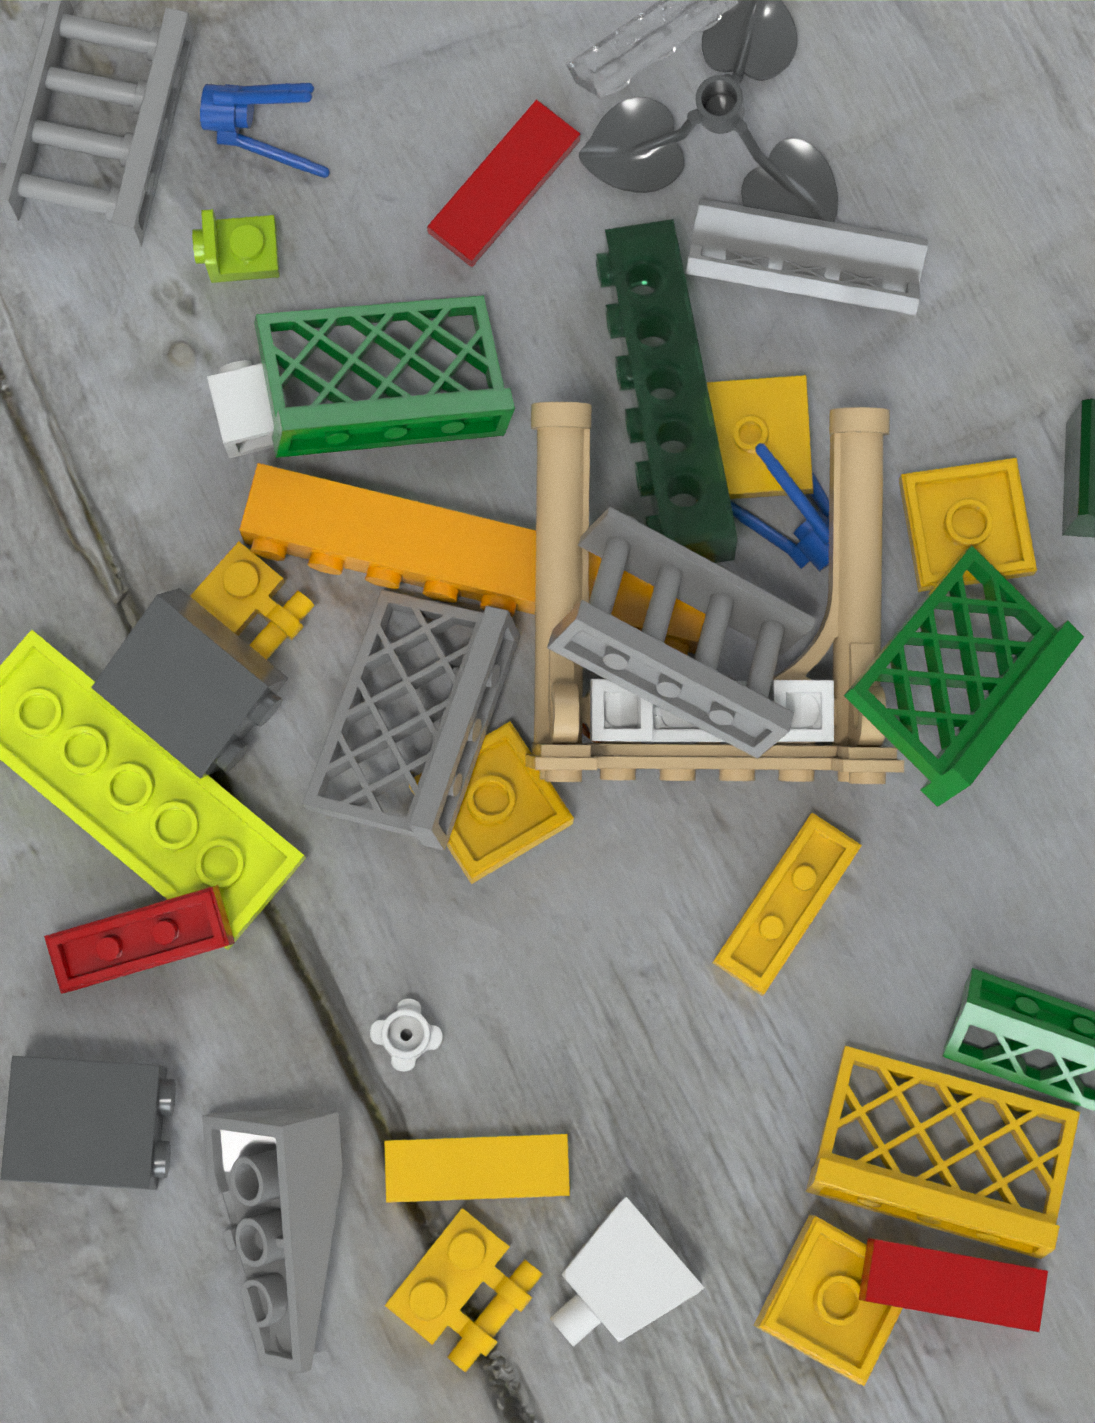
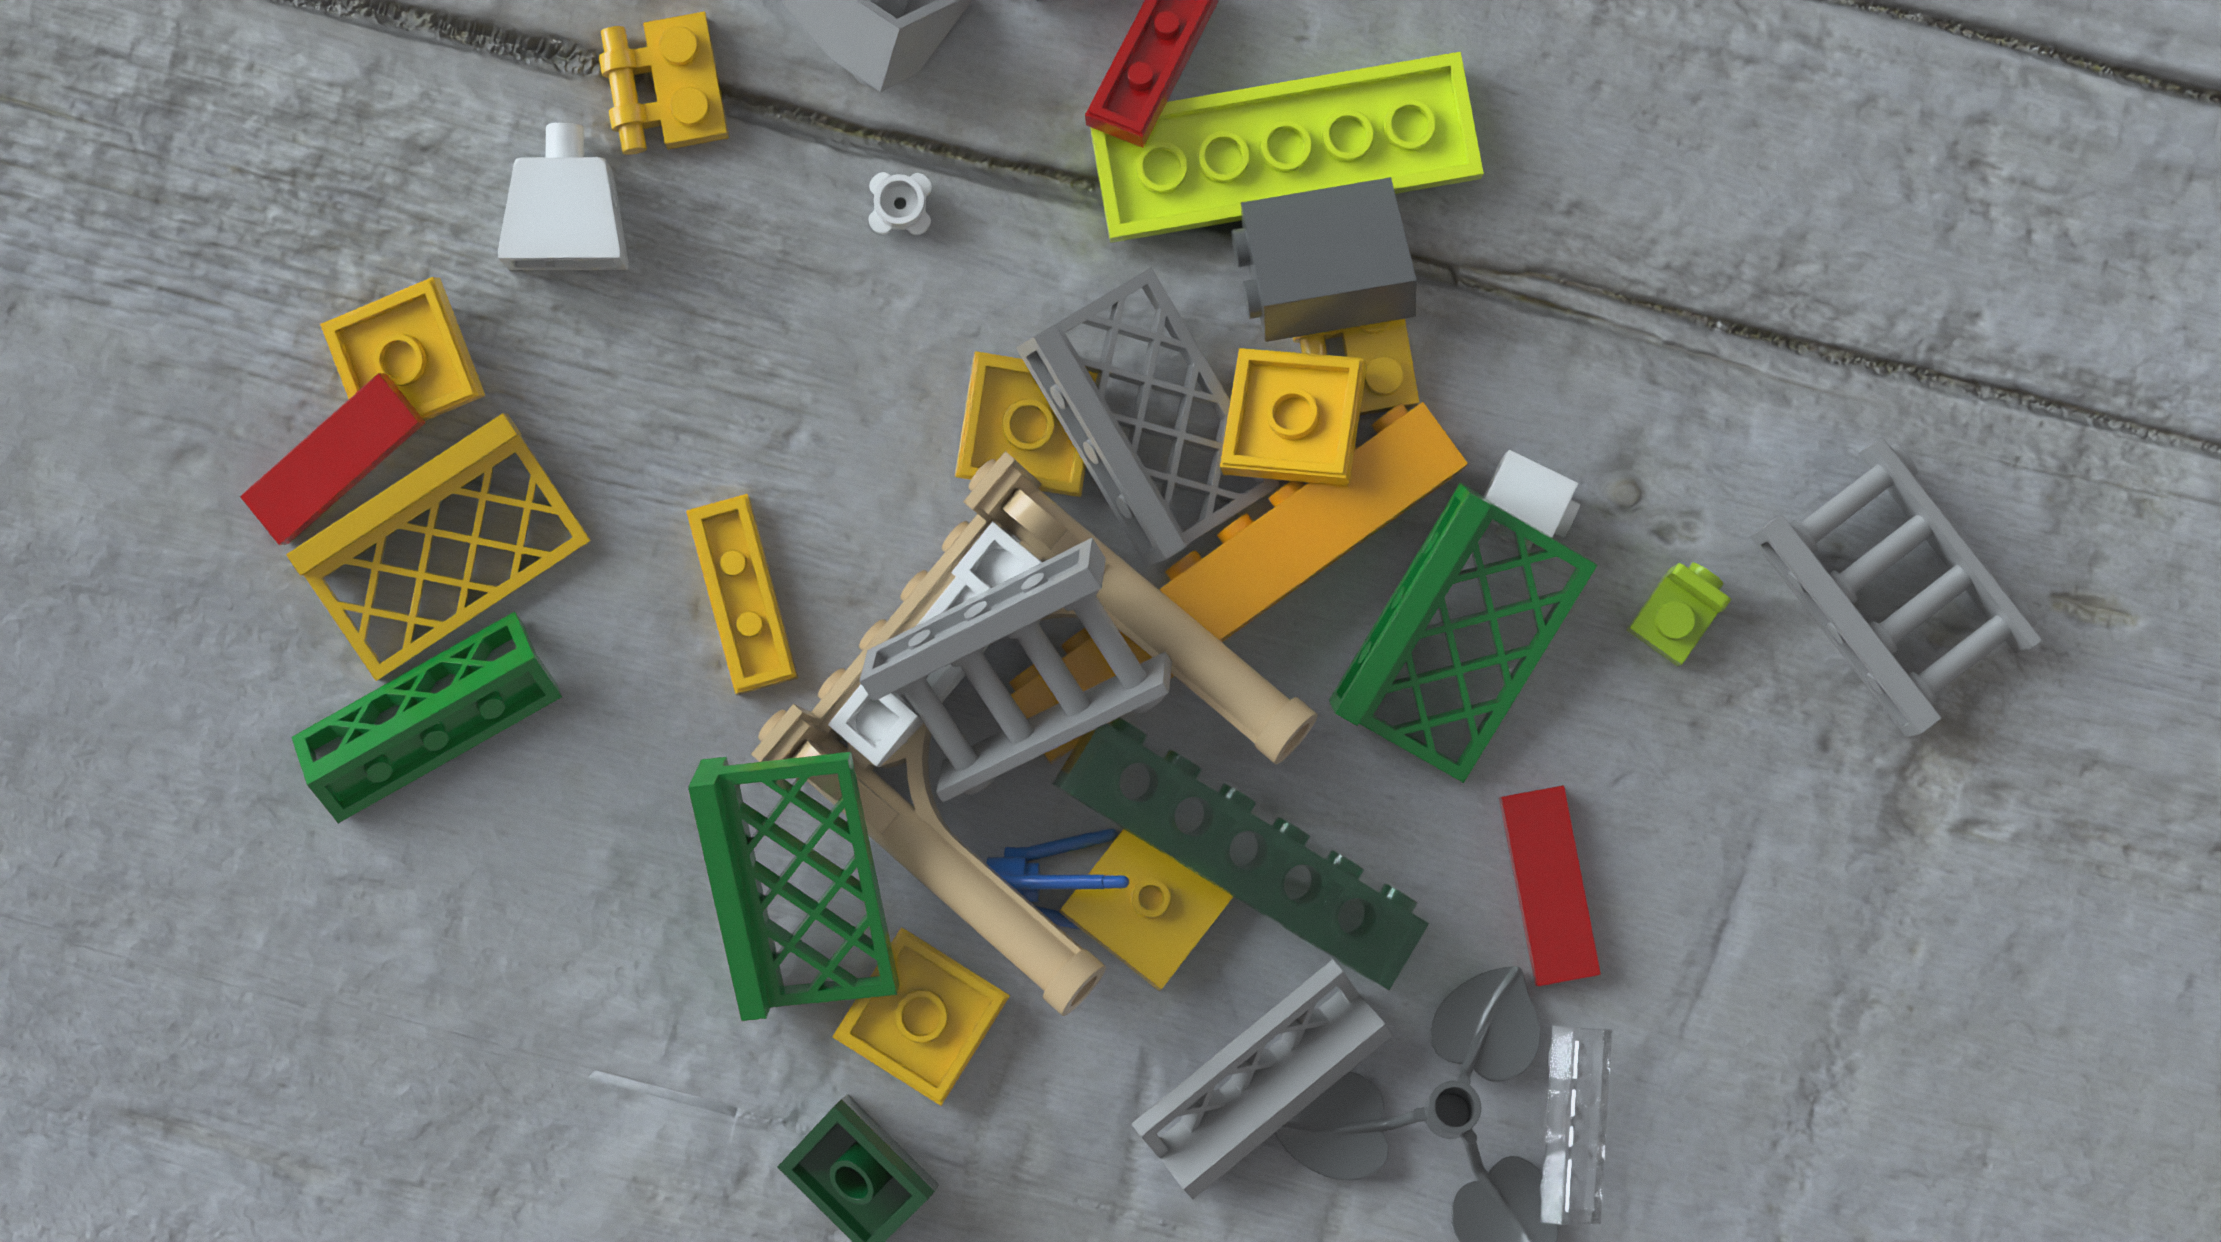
camera: 130 degrees right, 5 degrees up
blue plant [200,83,330,178] -> none
yellow tile [384,1134,570,1203] -> none
none -> yellow plate [1220,348,1367,486]

